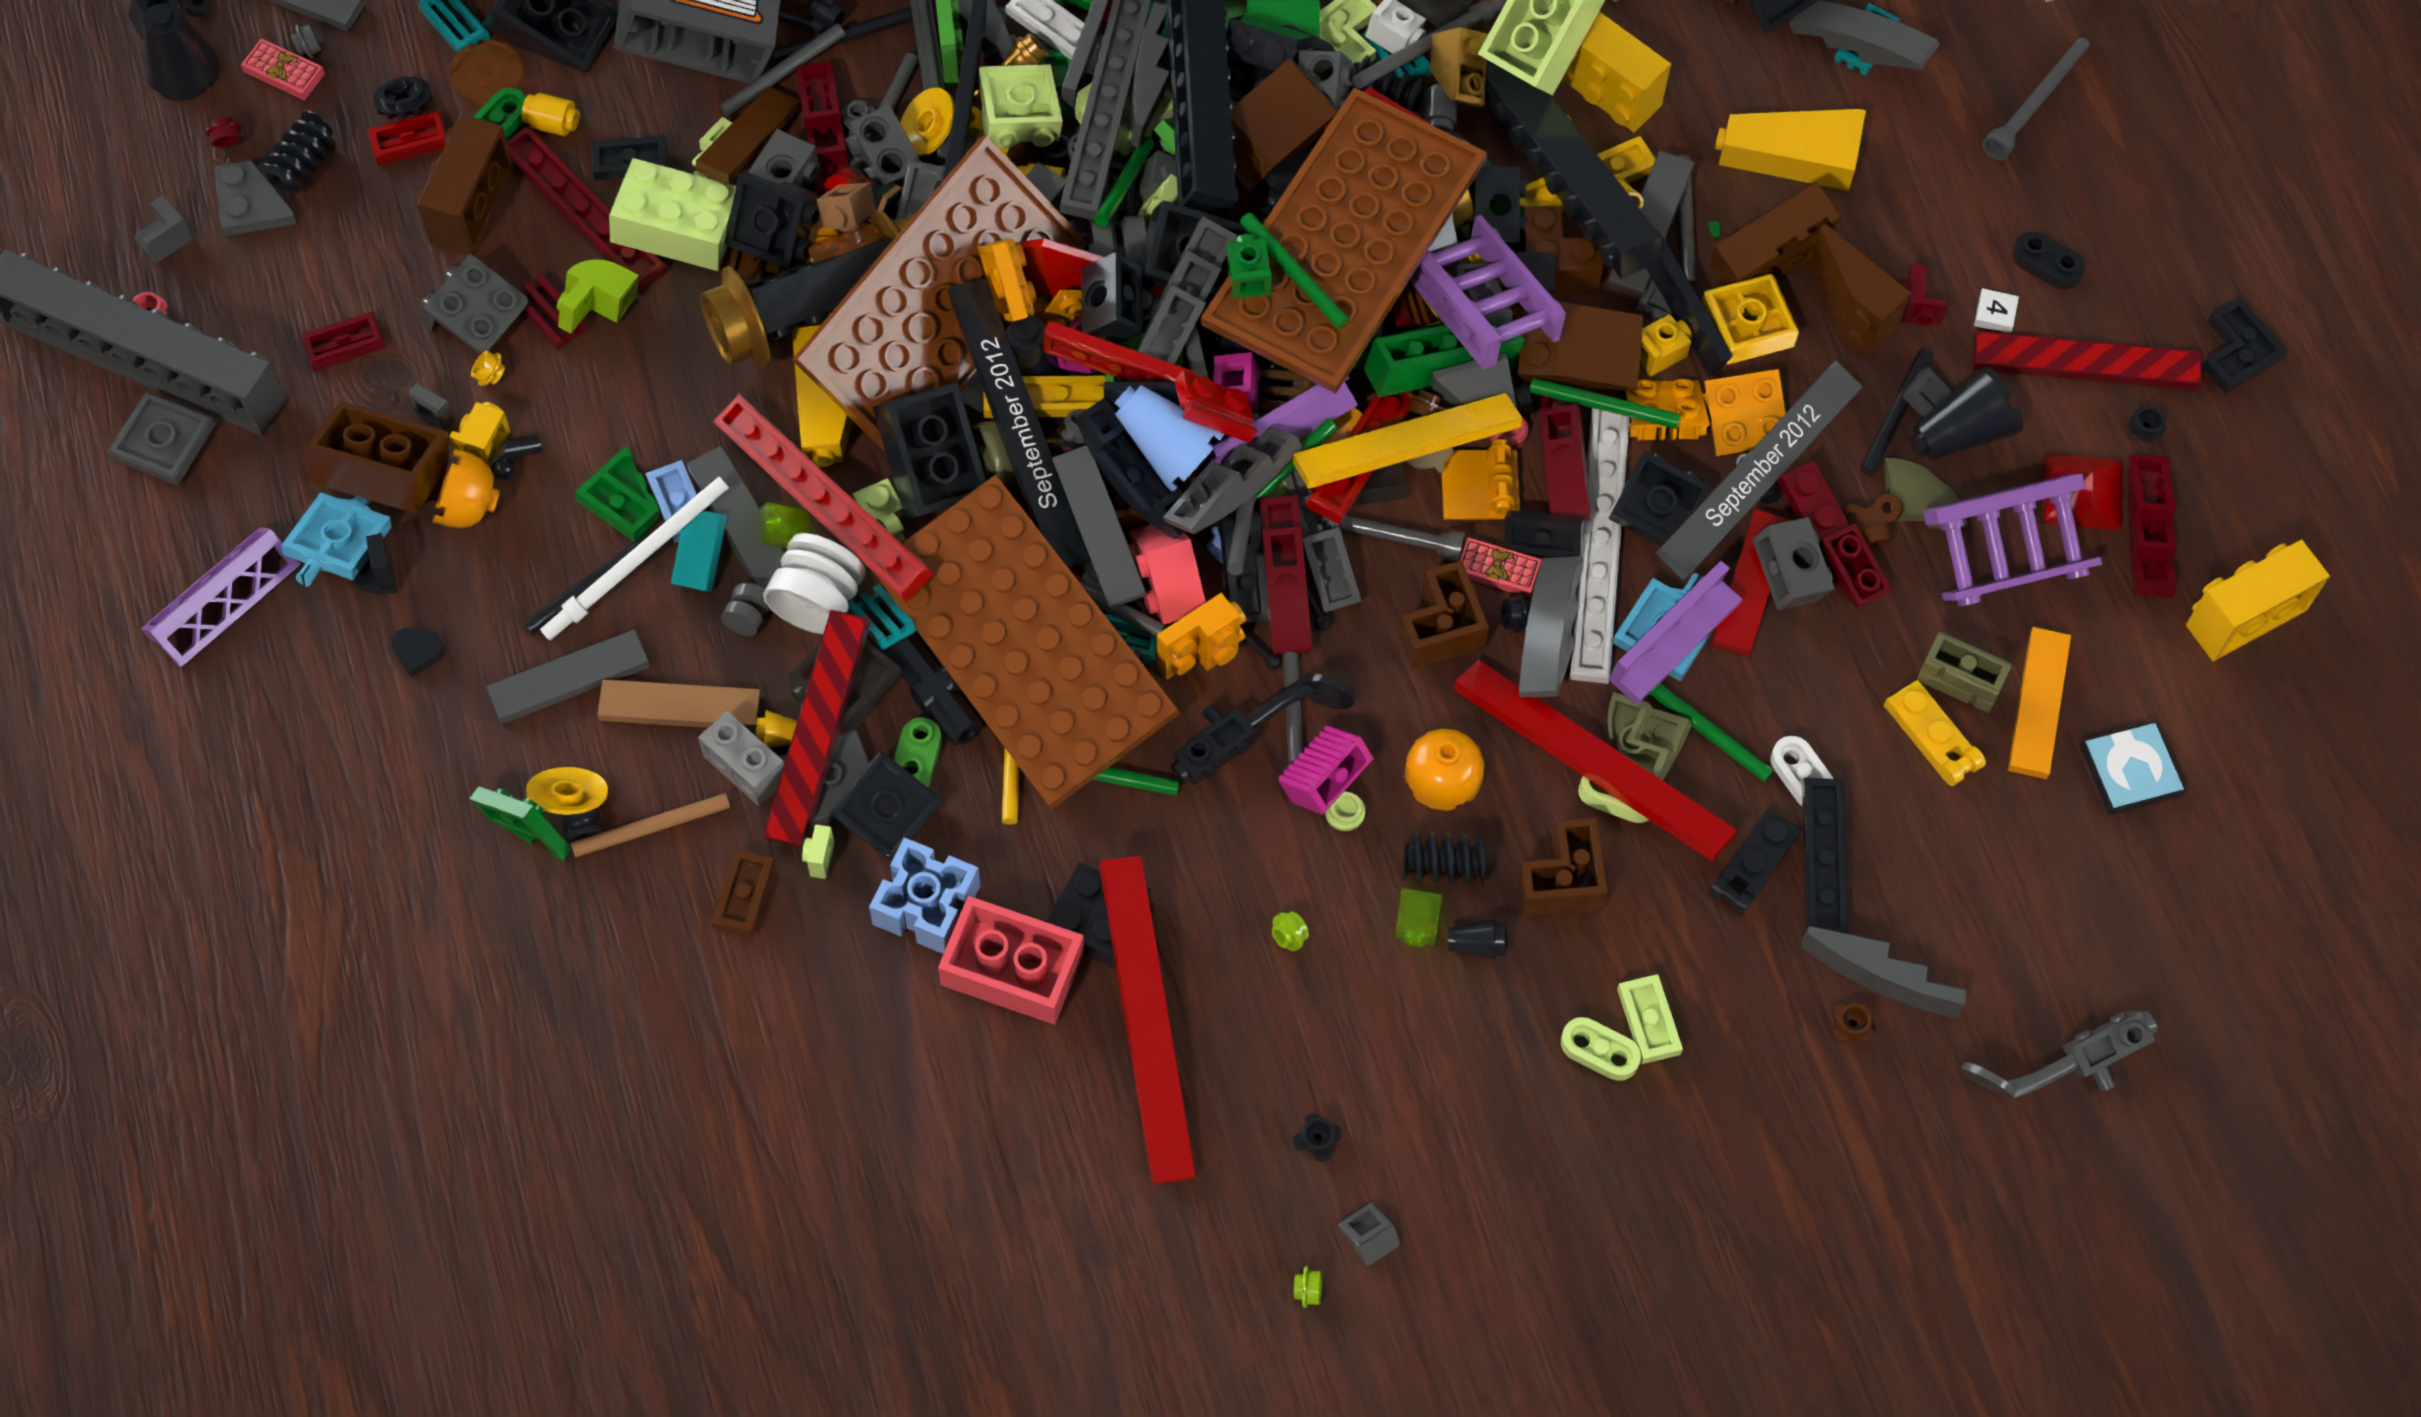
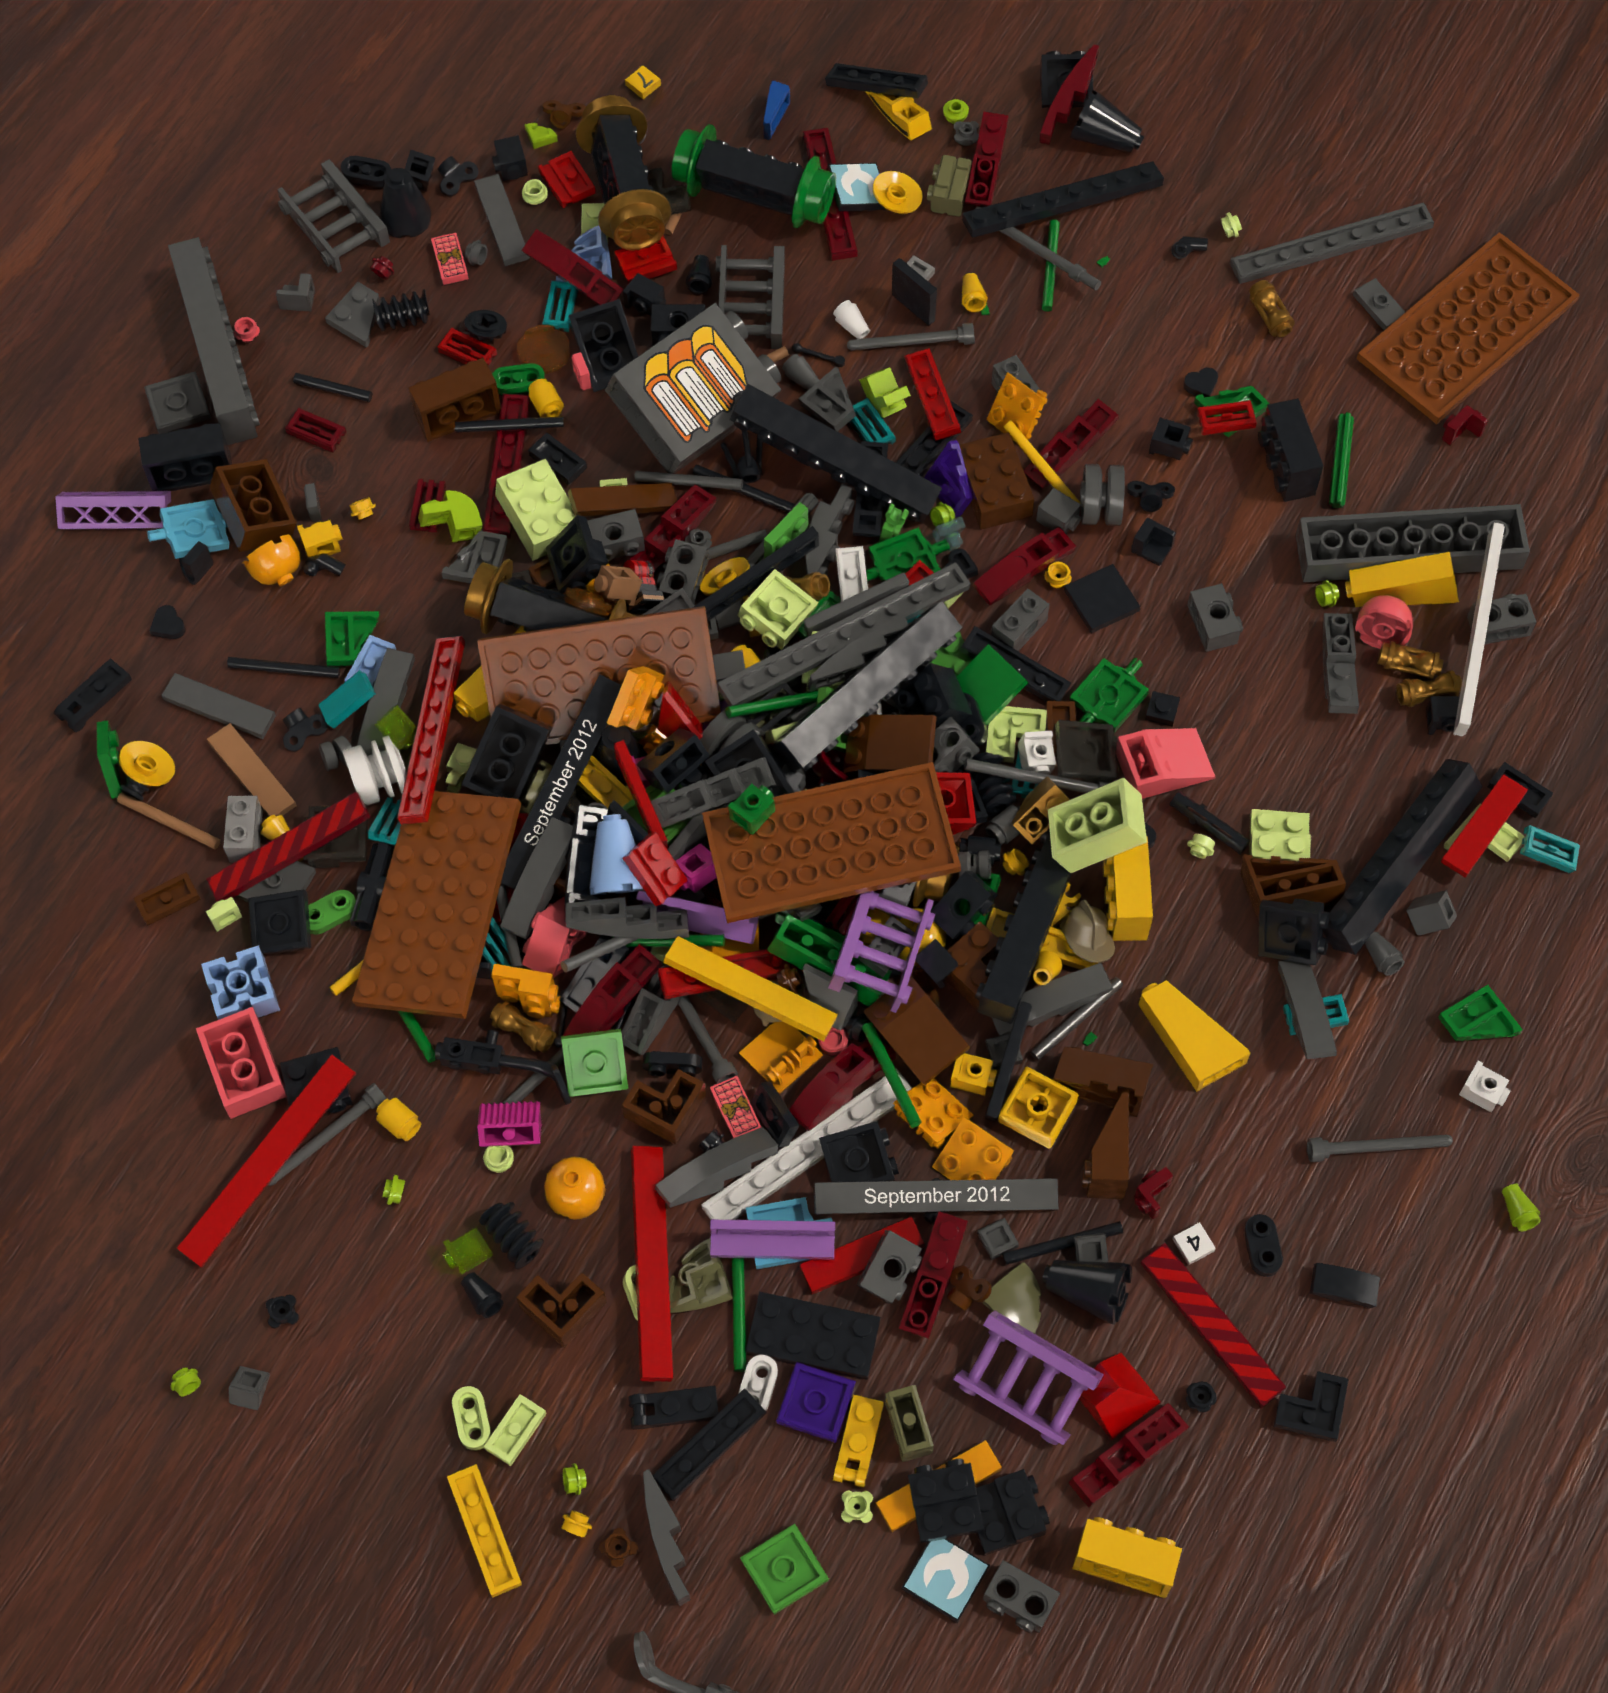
camera: 50 degrees right, 0 degrees up
dark grey bracket [419,254,528,354] -> none
white bar [540,476,729,641] -> none
green bar [1240,212,1350,330] -> none
none -> black plate [54,658,132,732]
none -> black brick [138,423,232,491]
none -> dark grey piece [268,1082,387,1186]
none -> dark grey fence [277,159,390,273]
none -> black piece [282,707,328,752]
none -> black bar [293,373,373,402]
none -> black plate [341,156,391,188]
none -> yellow brick [376,1098,421,1141]
none -> dark grey wing [442,531,508,584]
none -> yellow plate [447,1464,522,1598]
none -> black bar [455,416,564,433]
none -> pearl gold piece [490,1000,556,1053]
none -> bright green plate [561,1029,628,1097]
none -> yellow plate [561,1510,592,1537]
none -> lime plate [563,1463,587,1495]
none -> coral tile [571,352,592,391]
none -> black plate [642,1051,703,1077]
none -> bright green plate [740,1524,829,1615]
none -> black plate [746,1291,881,1380]
none -> dark purple plate [776,1362,856,1443]
none -> yellowish green plate [841,1490,873,1523]
none -> black plate [908,1459,984,1543]
none -> black plate [976,1469,1050,1555]
none -> dark grey tile [977,1218,1019,1260]
none -> dark grey brick [983,1560,1060,1633]
none -> yellow plate [1003,848,1029,876]
none -> dark tan piece [1060,900,1115,963]
none -> black slope [1310,1263,1380,1309]
none -> lime cone [1502,1184,1541,1232]

